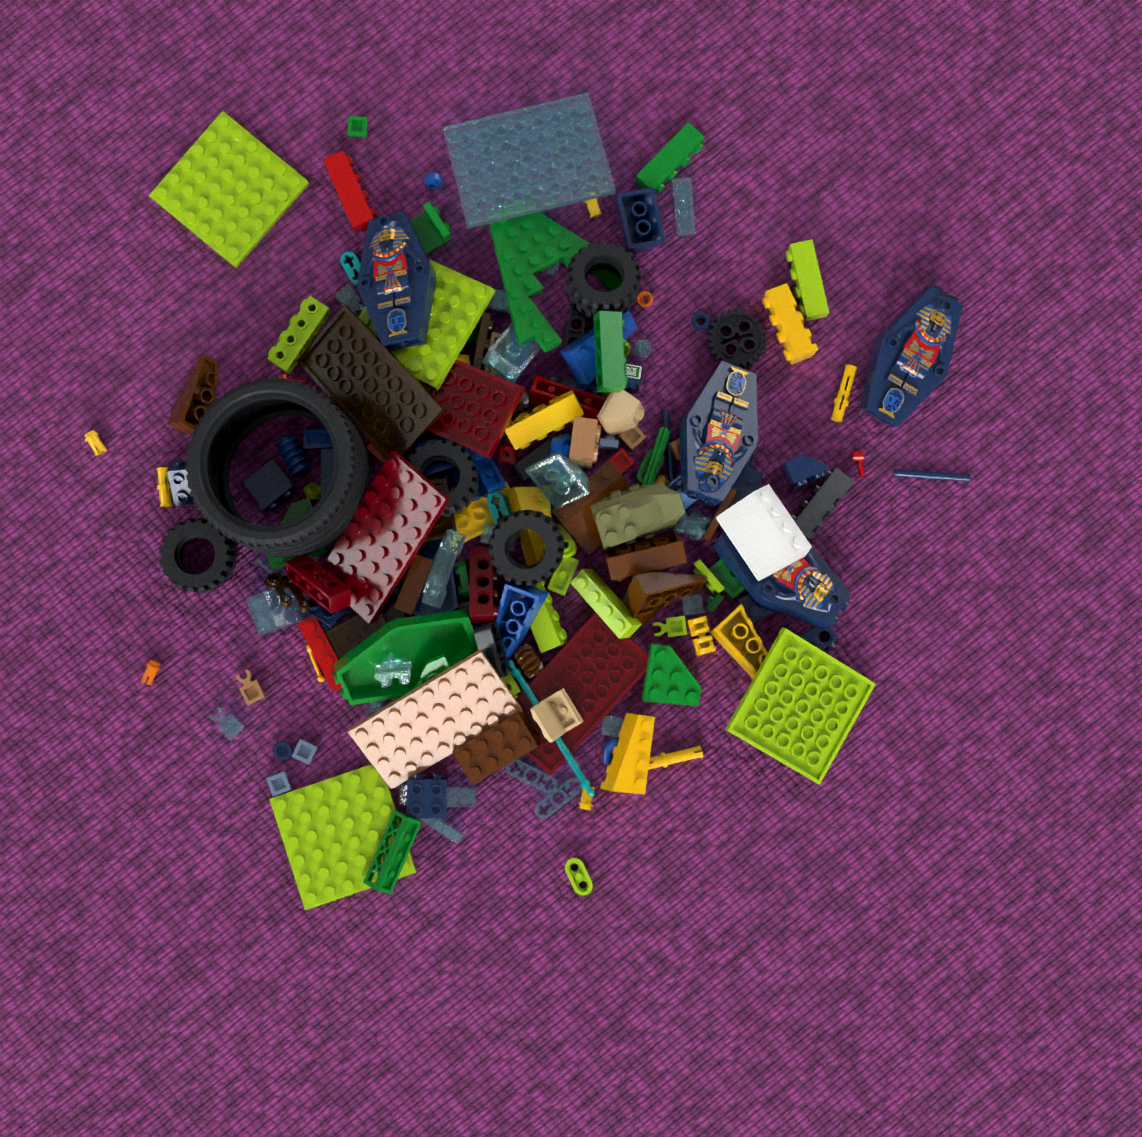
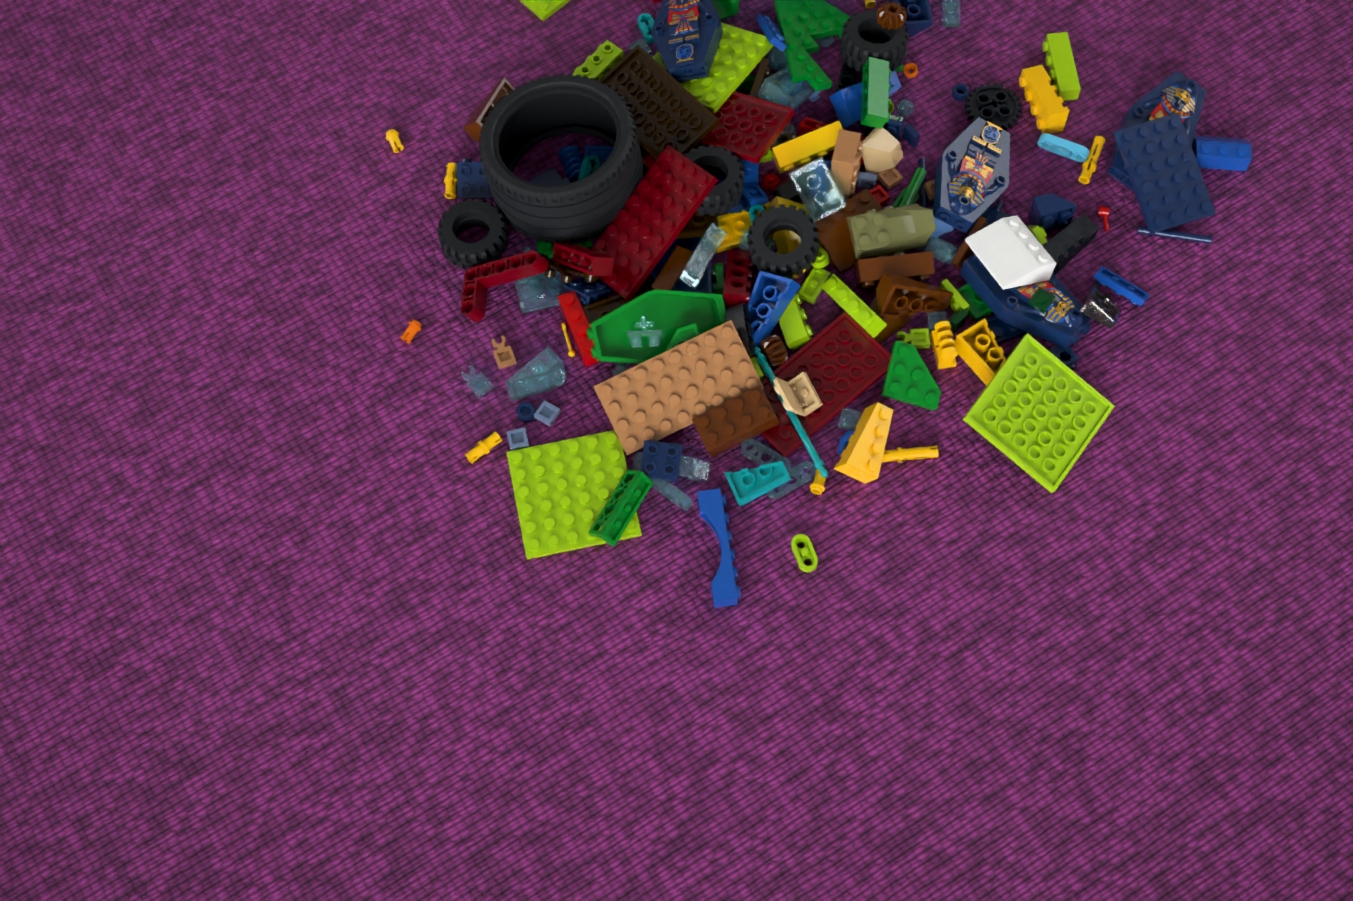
camera: 15 degrees right, 20 degrees down
none -> dark red beam [461,250,549,322]
none -> yellow pin [465,431,502,464]
none -> clear light blue slope [505,347,566,401]
none -> teal beam [578,155,601,180]
none -> blue arch [697,489,741,608]
none -> teal wing [724,461,792,507]
none -> blue plate [756,13,787,52]
none -> reddish brown gear [876,1,907,30]
none -> dark blue tile [902,123,920,148]
none -> lime plate [1027,225,1047,245]
none -> dark green plate [1028,287,1055,314]
none -> medium azure beam [1037,133,1090,162]
none -> clear smoke wing [1080,280,1121,329]
none -> blue plate [1093,266,1150,306]
none -> dark blue plate [1113,113,1216,235]
none -> blue slope [1191,135,1252,171]

